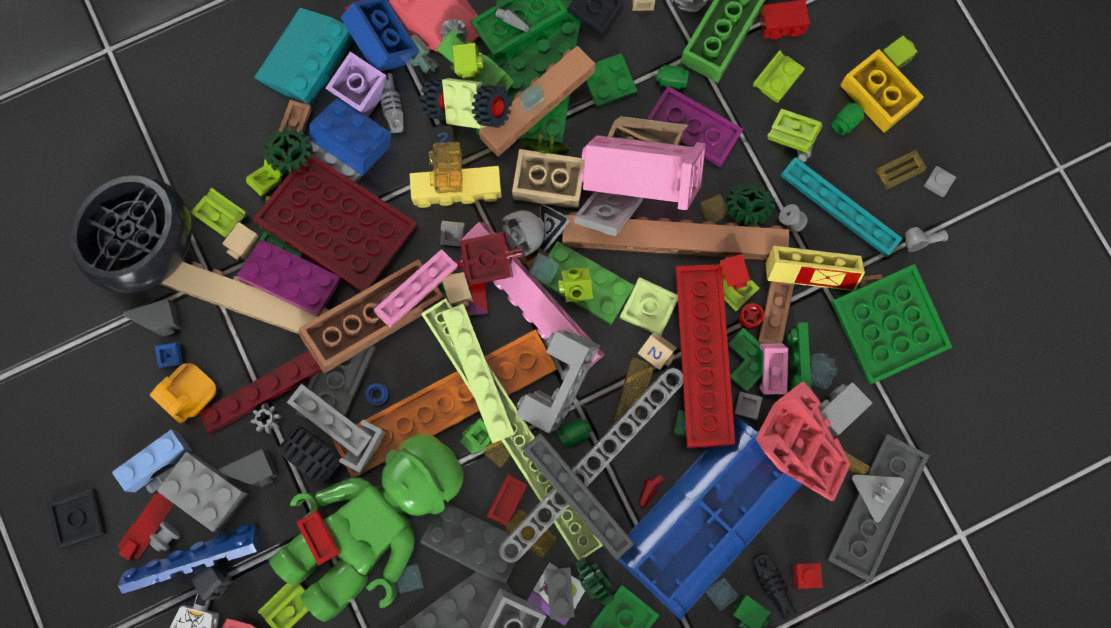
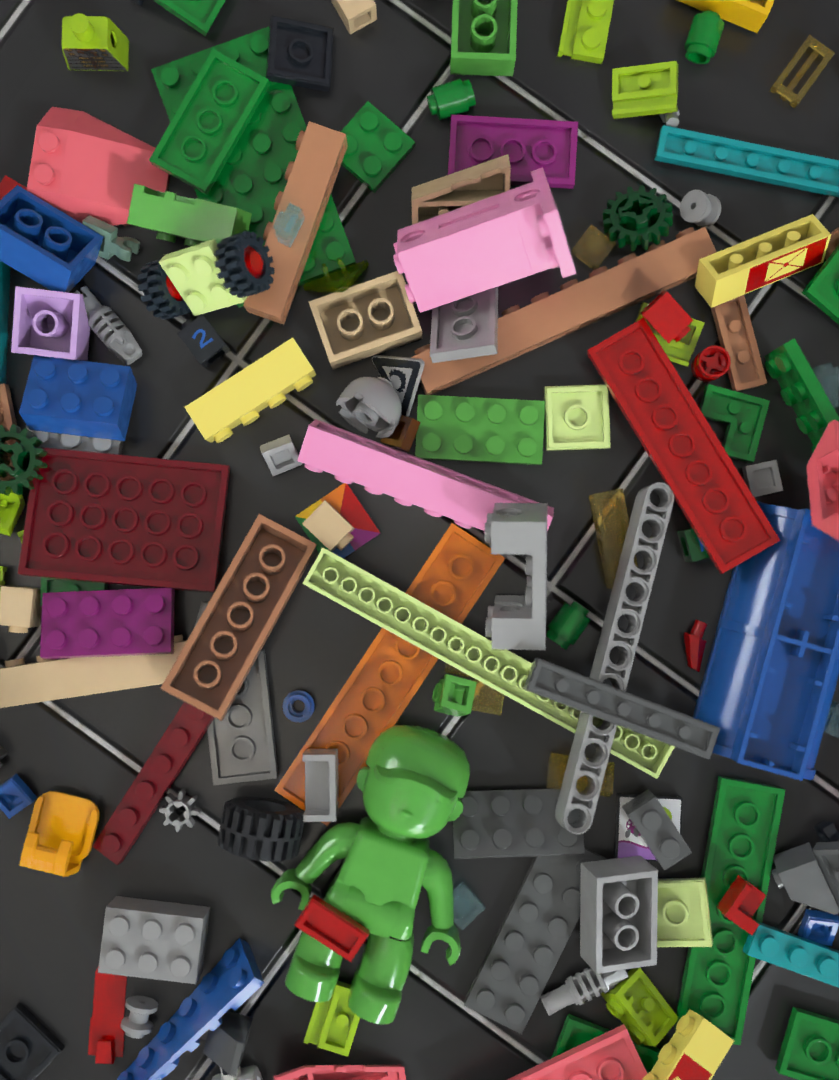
camera: 25 degrees left, 10 degrees up
light blue arch [112,430,192,492] -> none
light grey bar [146,464,177,493] -> none
dark grey slope [219,449,278,487] -> none
light grey plate [287,384,373,458] -> none
bright pink plate [374,249,458,328] -> none
clear yellow brick [429,142,463,193] -> none
light grey gear [440,18,468,40] -> none
yellowish green plate [442,304,515,443] -> none
lime brick [453,43,484,80] -> none
dark red plate [454,232,525,286] -> none
red tile [487,474,529,527] -> none
light grey bar [496,8,529,32] -> none
clear light blue plate [528,253,560,284] -> none
lime brick [558,267,593,302] -> none
dark green gear [575,556,615,606] -> none
tan brick [638,332,677,370] -> none
bright pink panel [759,343,788,394] -> none

